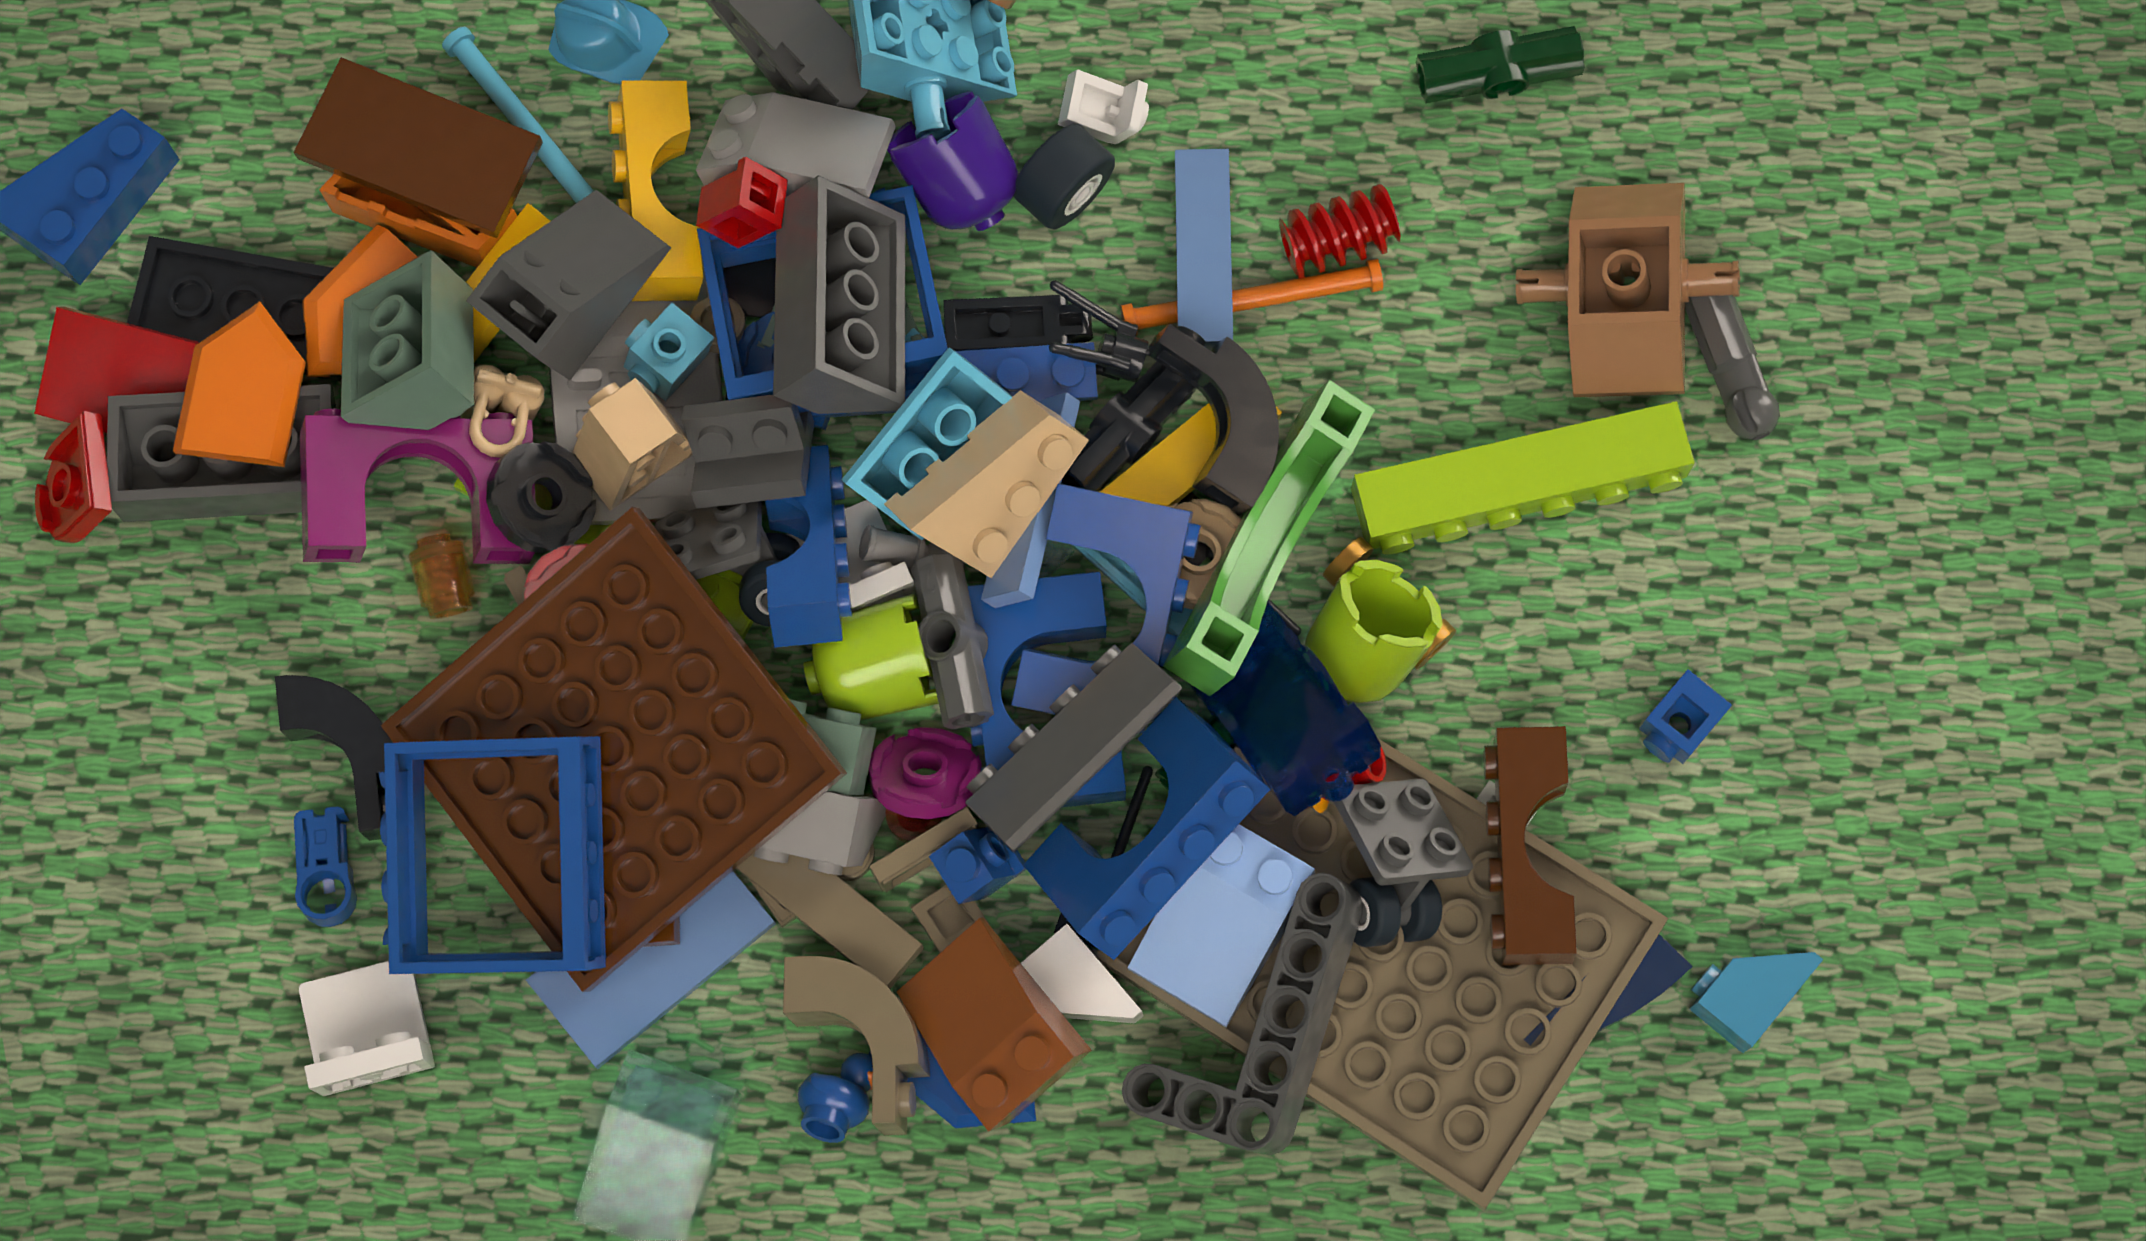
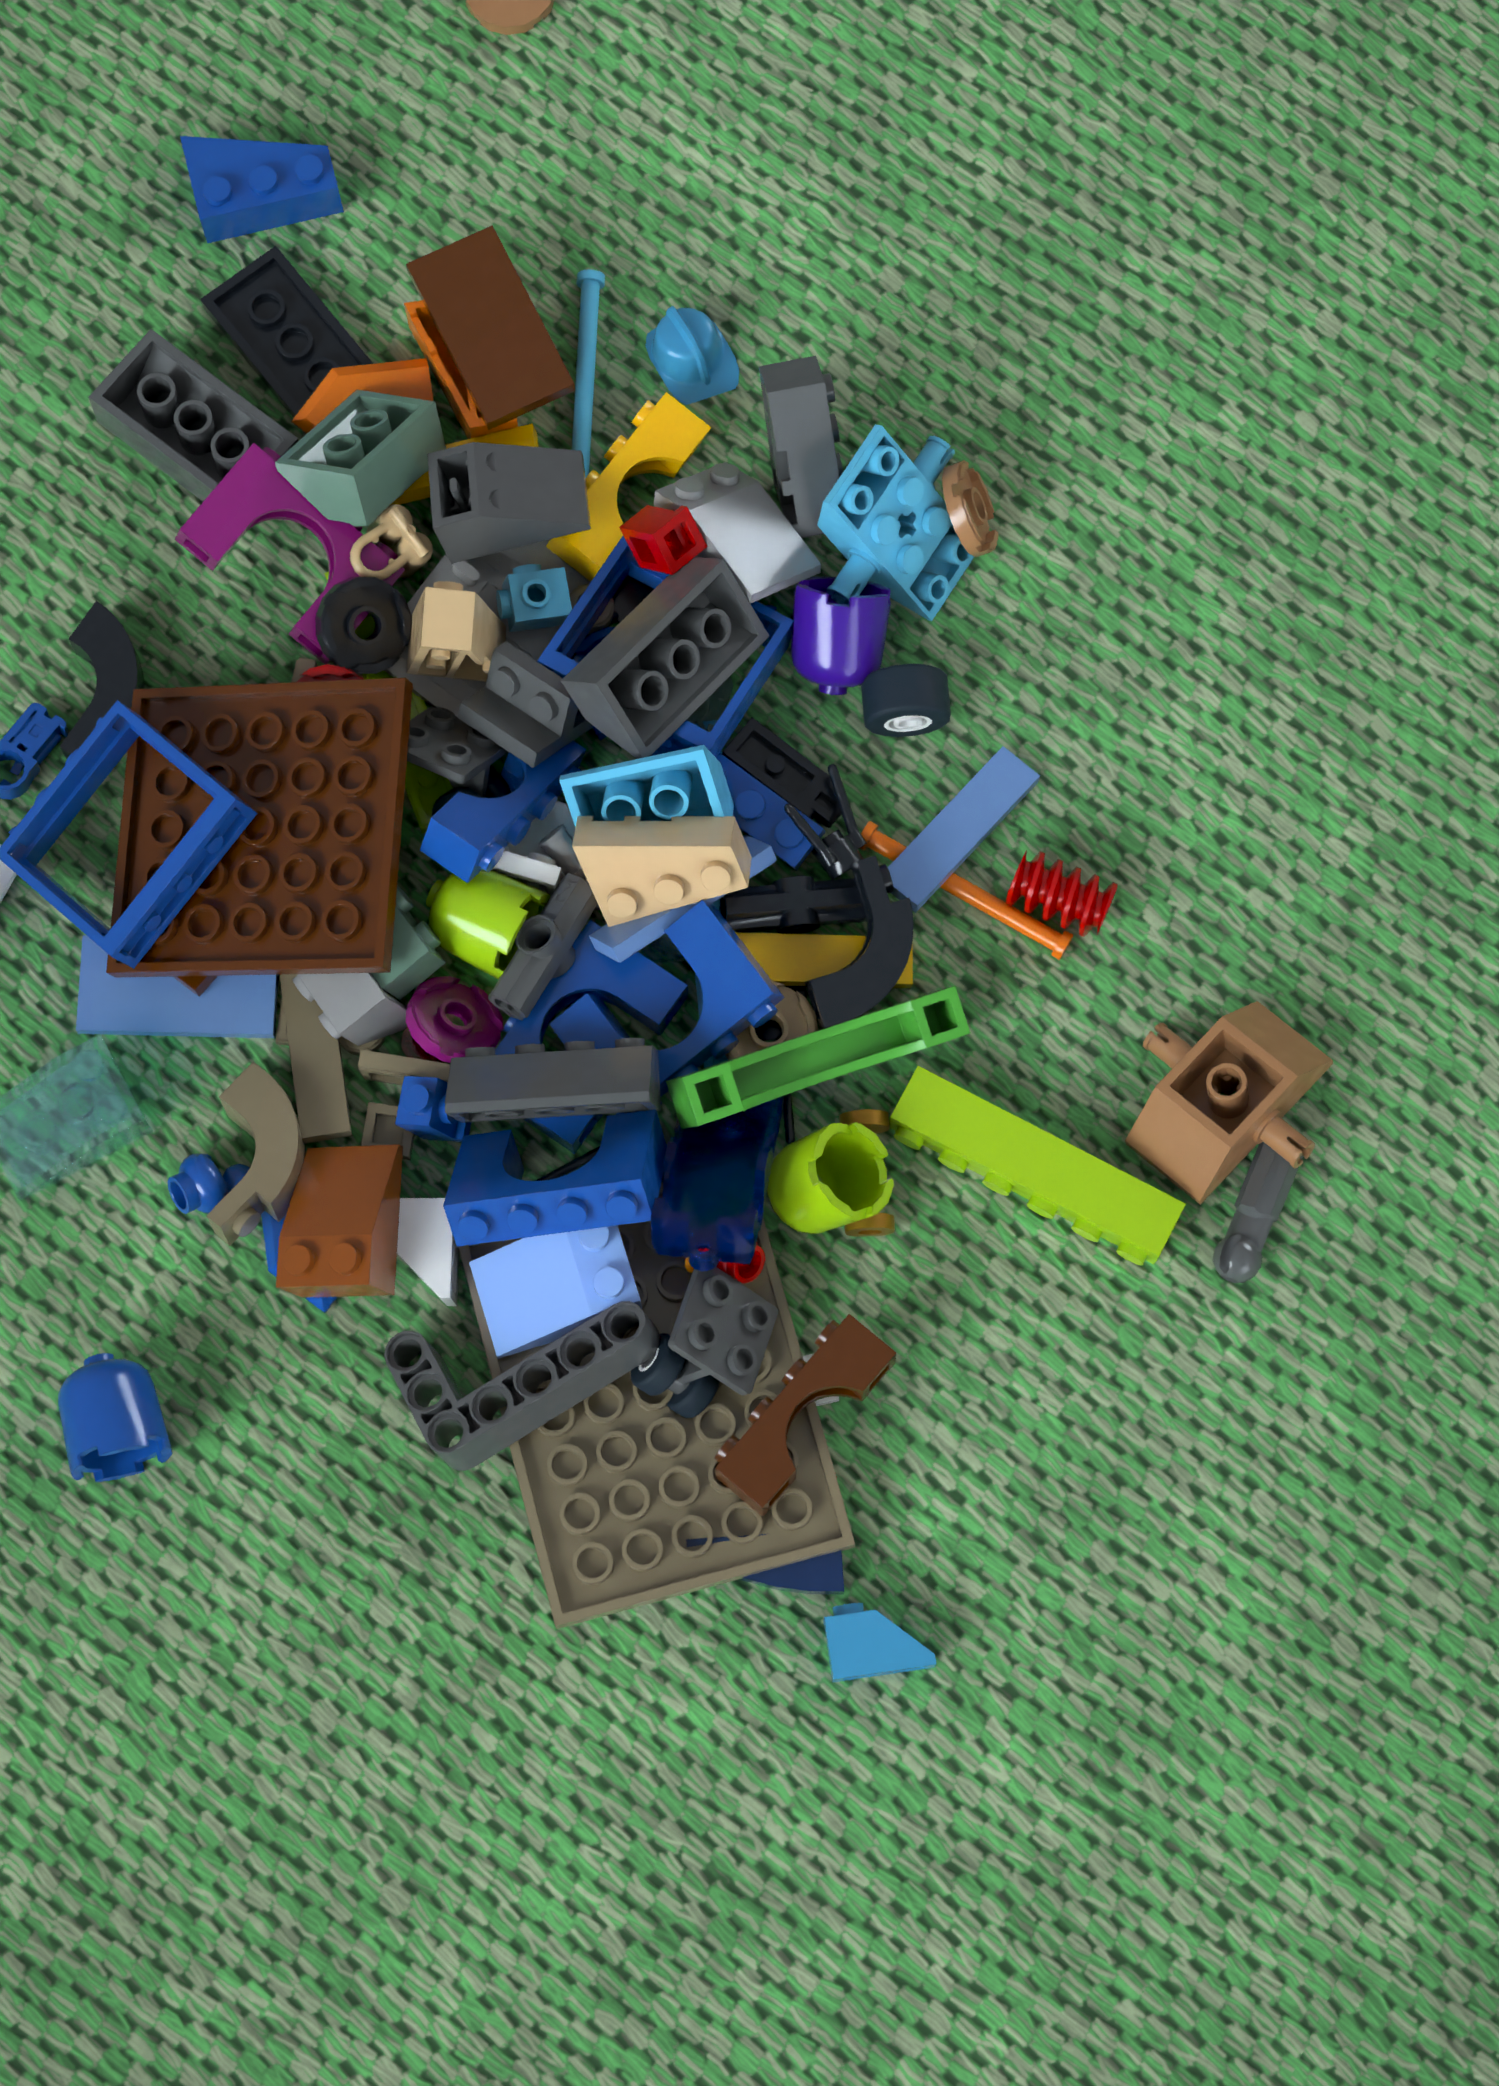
camera: 40 degrees right, 0 degrees up
red tile [34,307,200,433] -> none
red tile [35,411,112,544] -> none
orange tile [173,301,306,467] -> none
clear orange brick [408,533,475,619] -> none
white bracket [1058,69,1149,144] -> none
dark green piece [1416,26,1585,104] -> none
blue brick [1639,669,1732,764] -> none

